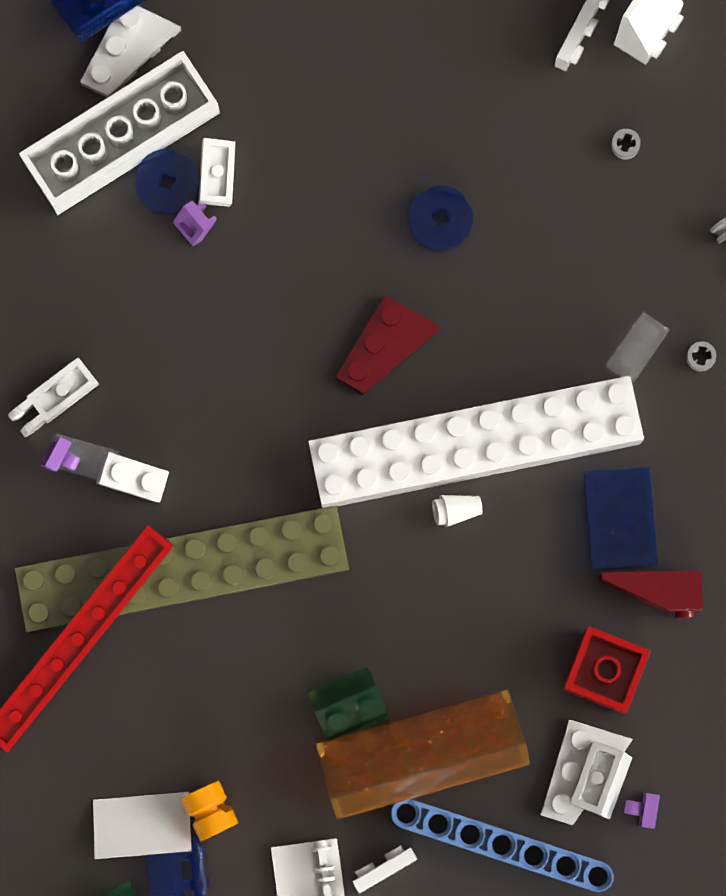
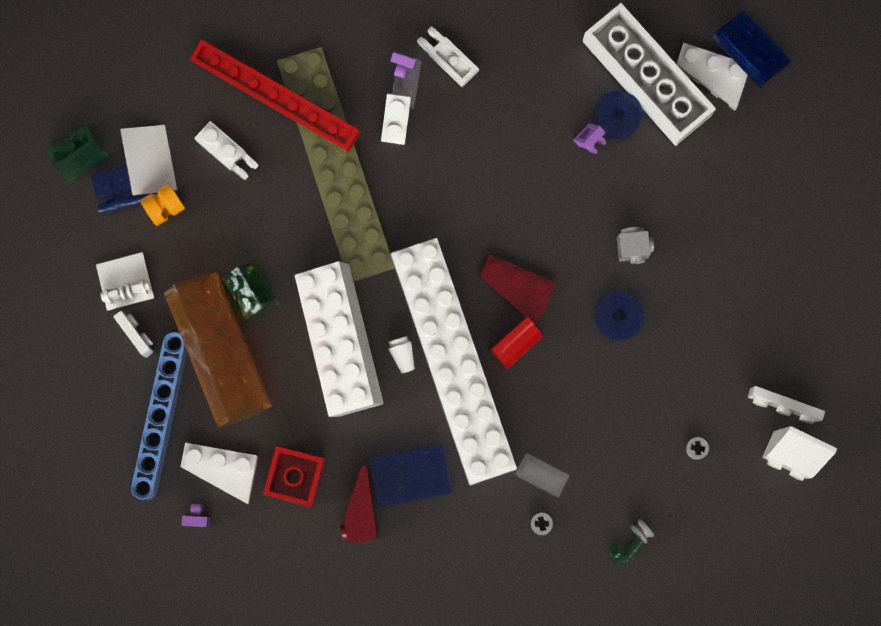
camera: 80 degrees right, 0 degrees up
white plate [198,138,236,207] -> none
white panel [570,741,632,819] -> none
none -> white hinge [194,121,258,180]
none -> white brick [295,261,384,417]
none -> red brick [491,317,543,370]
none -> light grey brick [616,227,654,264]

